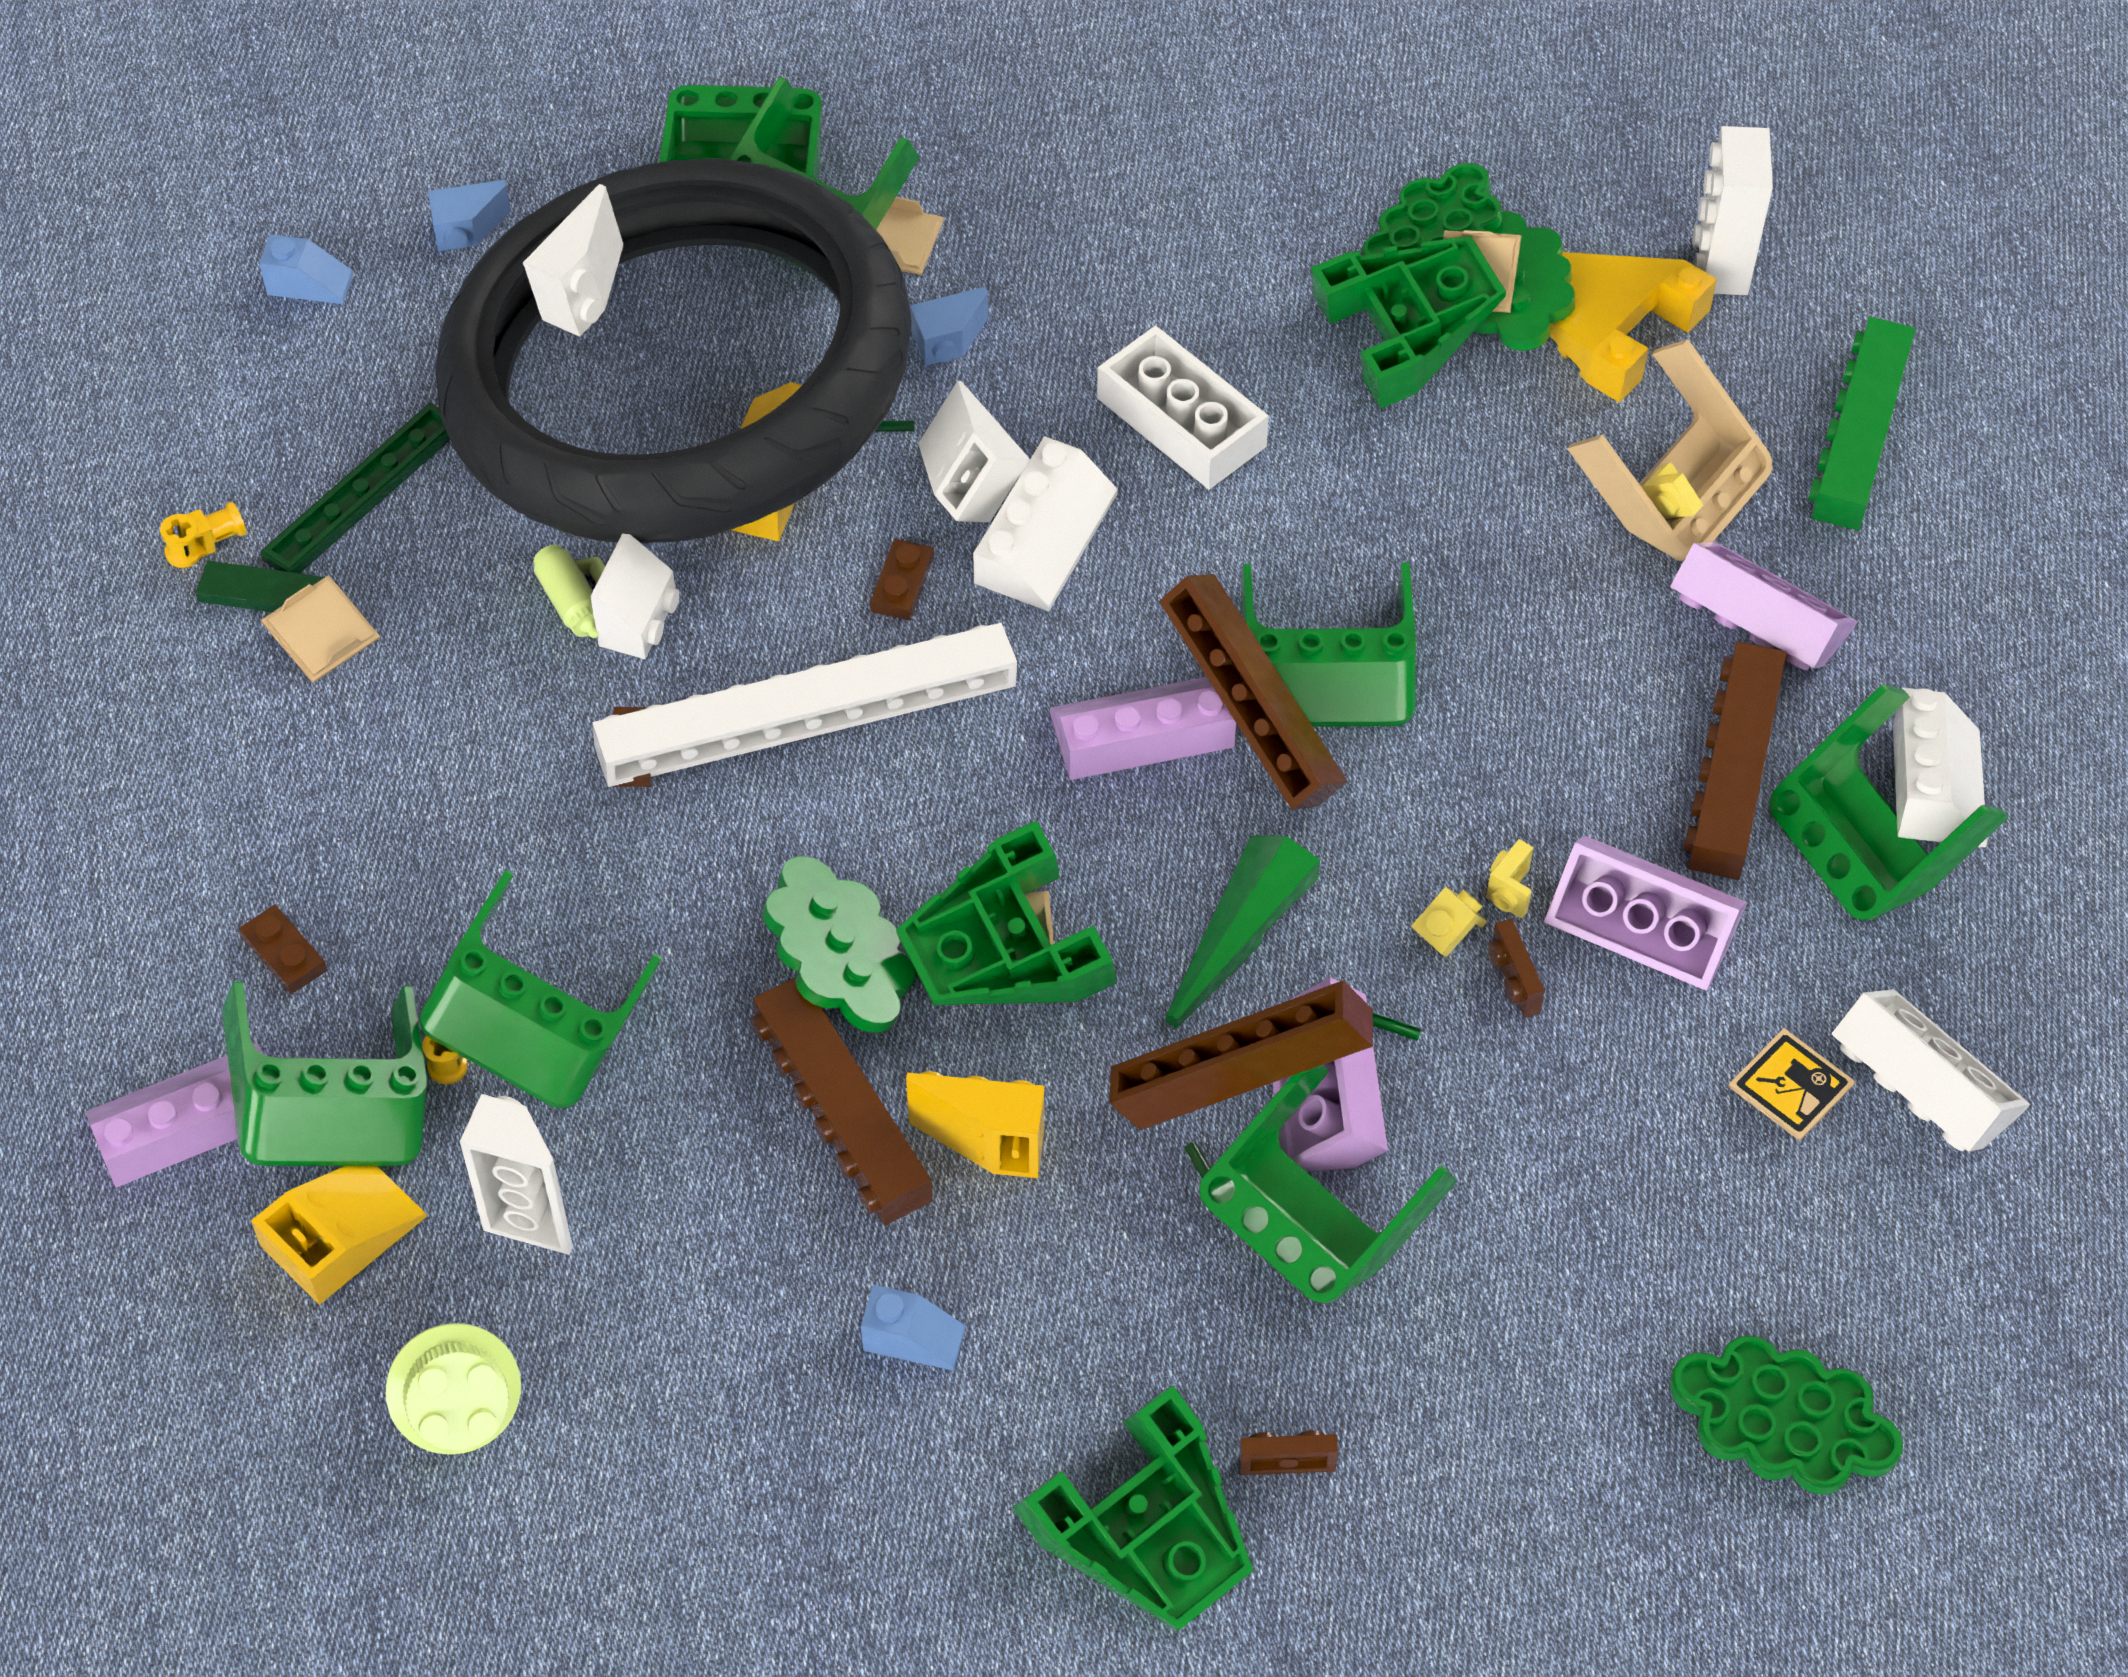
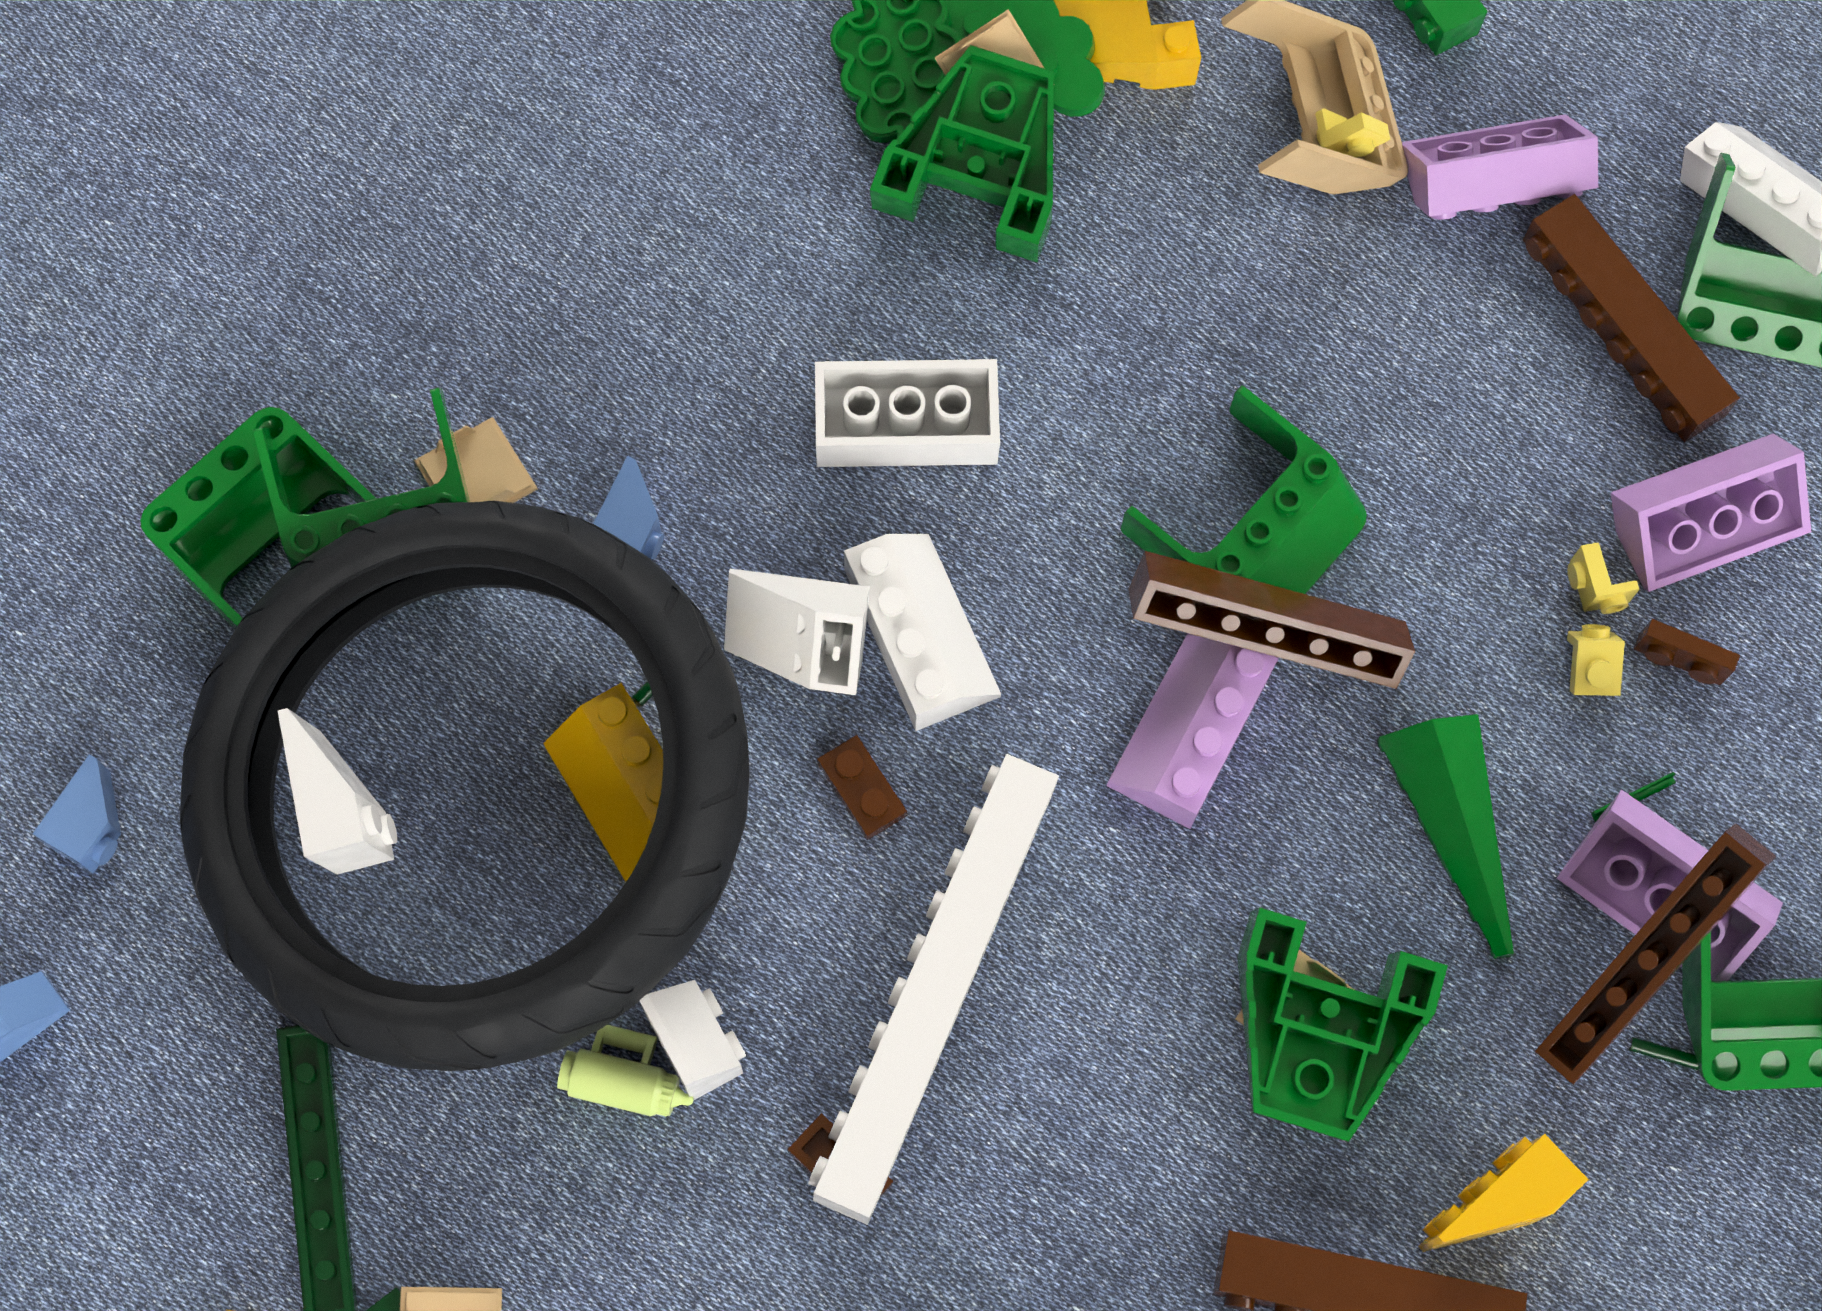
camera: 50 degrees left, 15 degrees up
plate [761,856,915,1033] -> none

